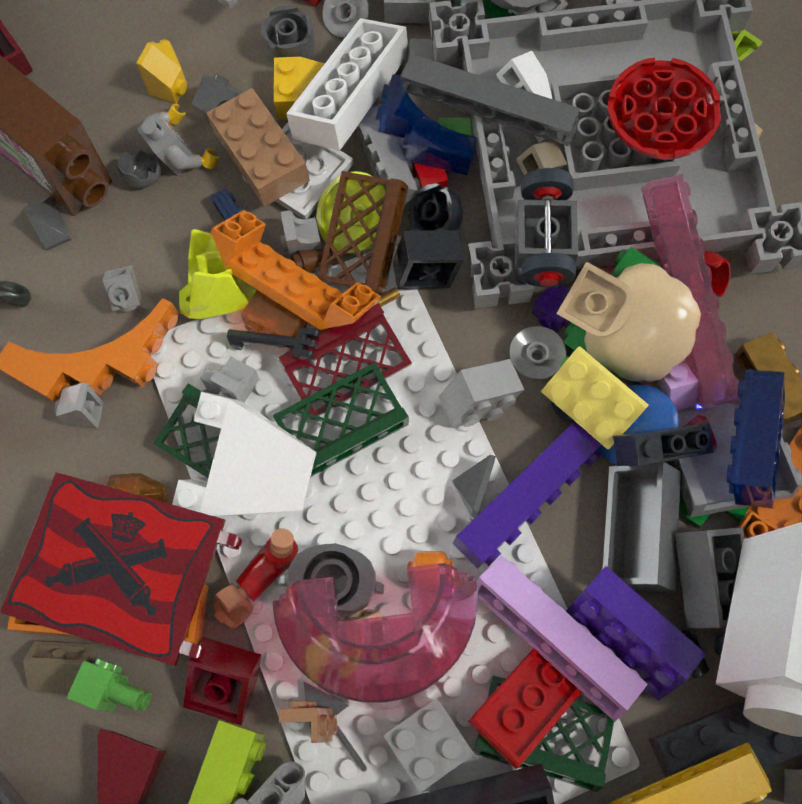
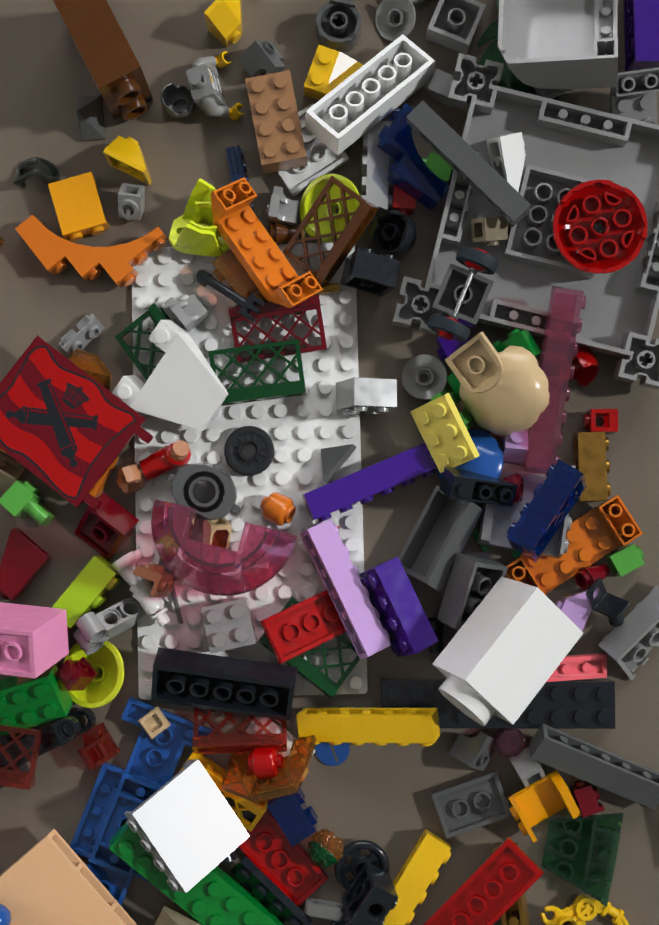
camera: 15 degrees right, 15 degrees up
light grey slope [55,383,104,429] -> none
none -> light orange panel [48,172,110,242]
none -> light grey hinge [58,313,106,358]
none -> yellow slope [103,136,152,185]
none -> white piece [111,549,170,627]
none -> black wheel [224,426,274,476]
none -> red brick [583,409,619,434]

